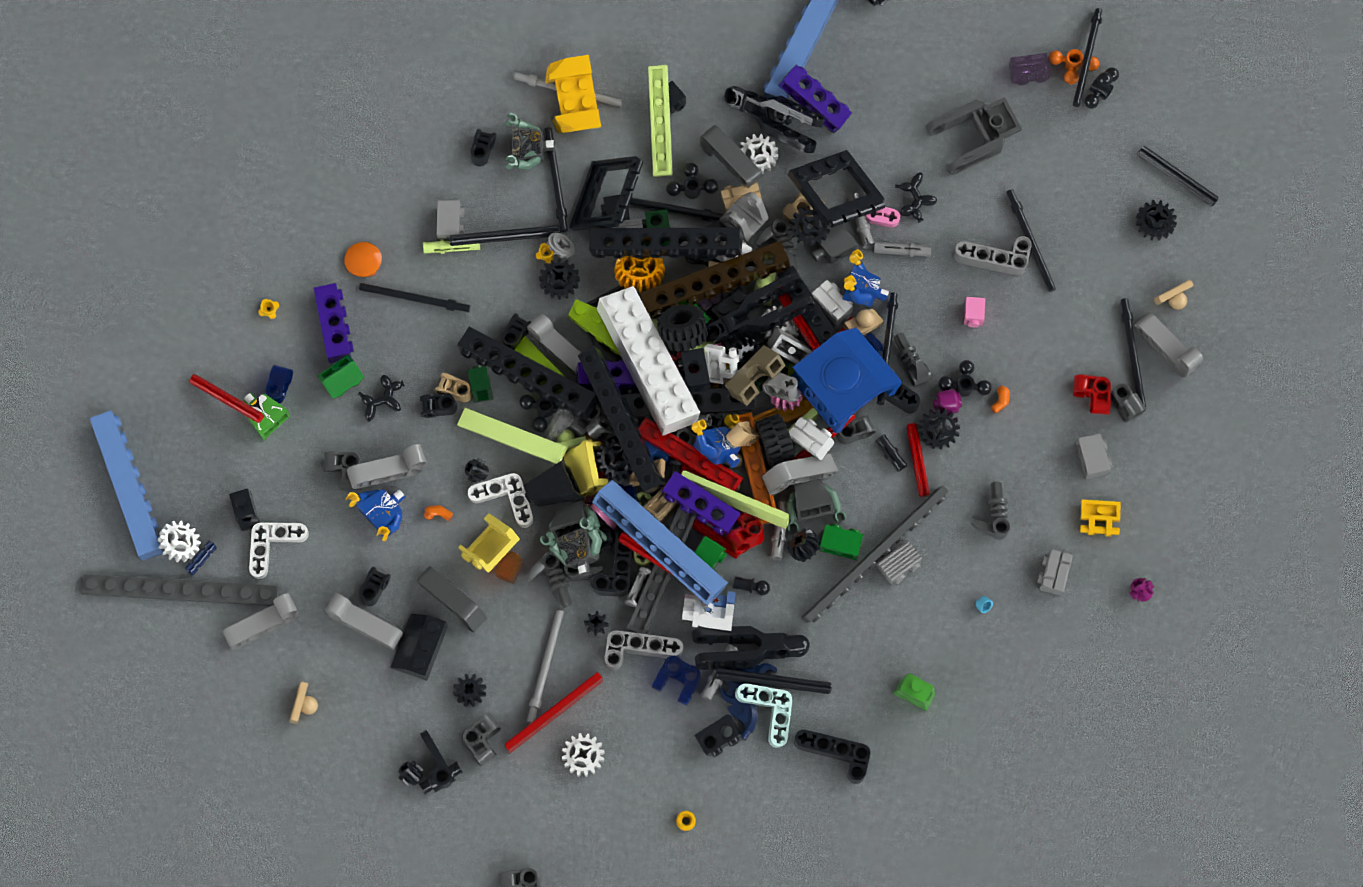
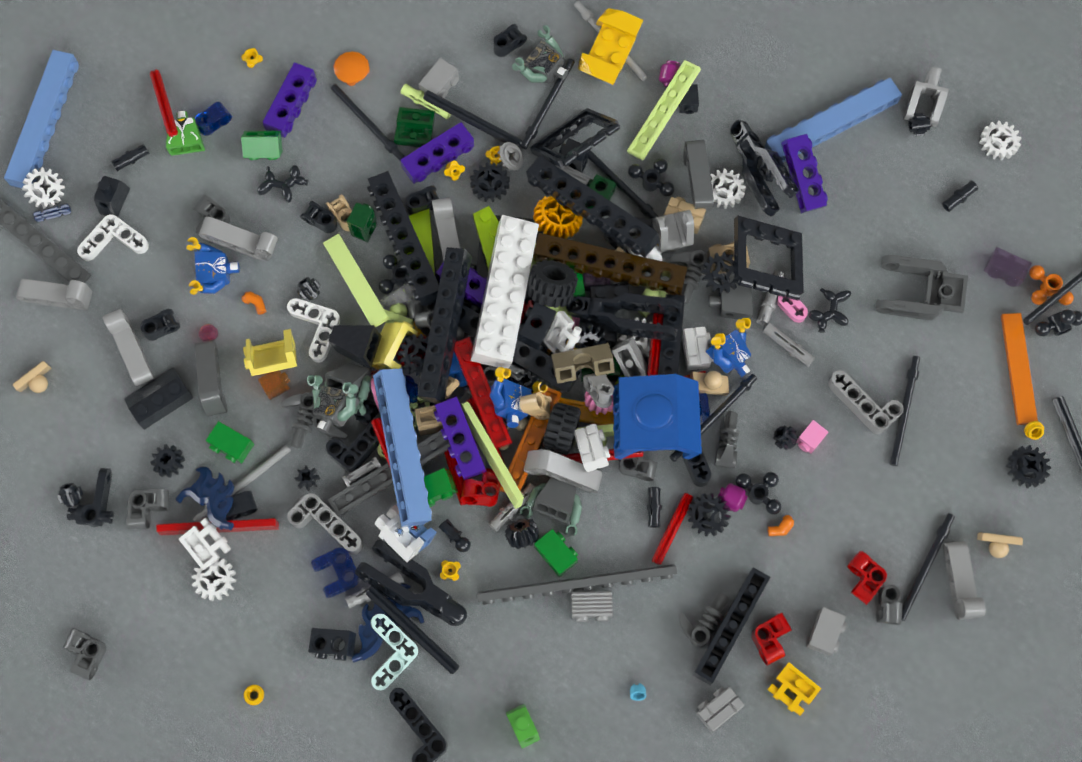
camera: 35 degrees right, 0 degrees up
none -> black pin [111,144,150,172]
none -> dark blue piece [176,466,234,530]
none -> white plate [179,518,231,570]
none -> clear pink plate [199,324,218,341]
none -> green brick [205,421,254,464]
none -> black piece [226,491,258,521]
none -> dark green slope [394,107,435,147]
none -> dark purple brick [400,122,474,184]
none -> yellow plate [440,560,461,581]
none -> yellow plate [444,160,465,181]
none -> magenta head [659,61,680,88]
none -> black brick [693,567,771,685]
none -> red piece [751,612,792,666]
none -> black gear [773,425,798,450]
none -> black pin [942,181,978,212]
none -> orange tile [1001,313,1038,425]
none -> yellow plate [1024,421,1044,440]

